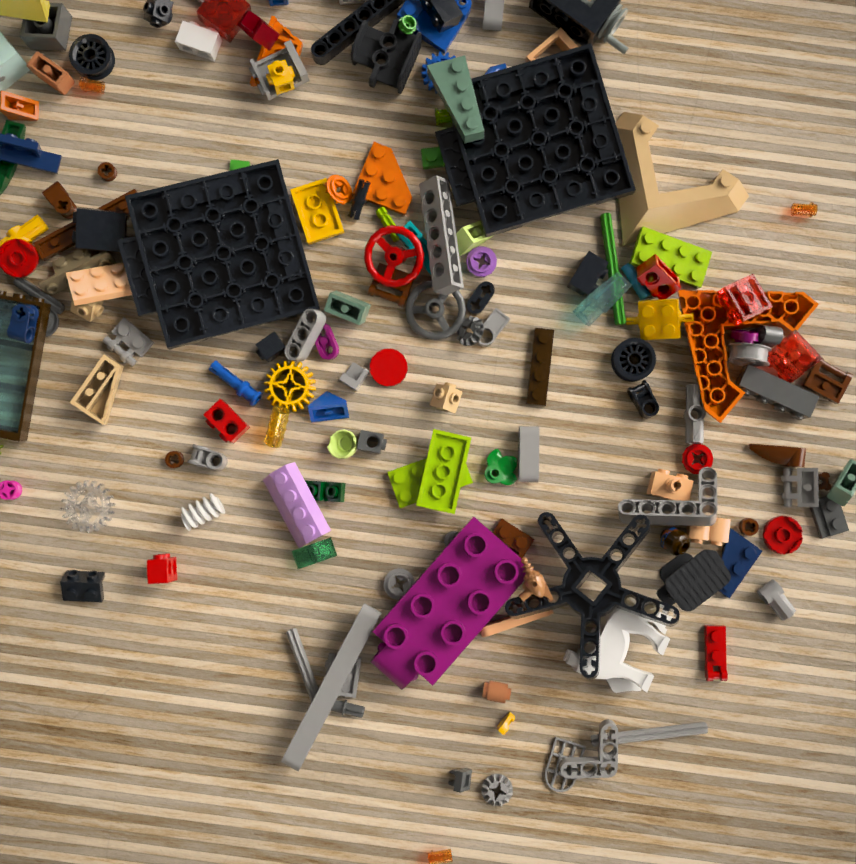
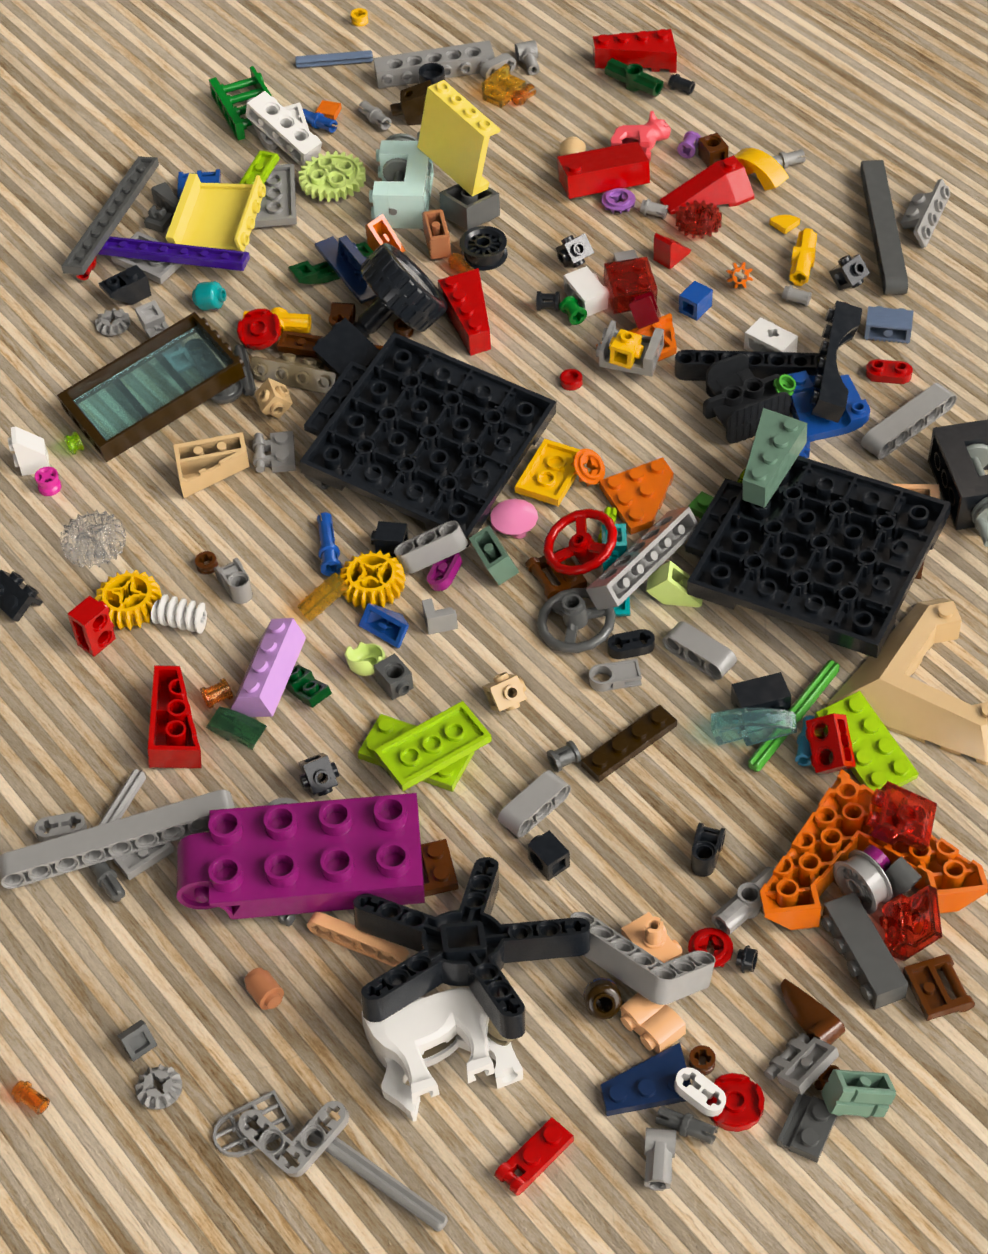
camera: 50 degrees right, 35 degrees down
dark blue piece [7,304,39,344] -> none
light nougat plate [66,263,132,306] -> none
red brick [203,399,250,443] -> none
black pin [348,179,371,220] -> none
red tile [370,348,408,387] -> none
dark grey gear [456,316,484,346] -> none
medium lavender gear [466,246,497,277] -> none
green plate [484,449,518,485] -> none
yellow tile [497,711,515,735] -> none
medium nougat piece [519,557,553,601] -> none
black wheel [611,338,656,382] -> none
yellow plate [626,299,694,340] -> none
black piece [656,550,731,611] -> none
none -> light grey beam [34,812,87,842]
none -> yellow gear [95,569,162,631]
none -> red wedge [148,665,202,768]
none -> clear orange bush [200,678,233,709]
none -> black brick [298,753,339,796]
none -> black wheel [353,243,448,338]
none -> red wedge [438,268,491,356]
none -> bright pink dish [490,499,538,539]
none -> black brick [528,830,570,881]
none -> black bush [536,291,560,311]
none -> dark grey bush [547,740,581,773]
none -> green bush [559,296,587,325]
none -> red tile [560,369,583,391]
none -> dark grey pin [655,1105,718,1145]
none -> light grey beam [662,621,737,680]
none -> white beam [674,1067,726,1117]
none -> black plate [736,945,758,973]

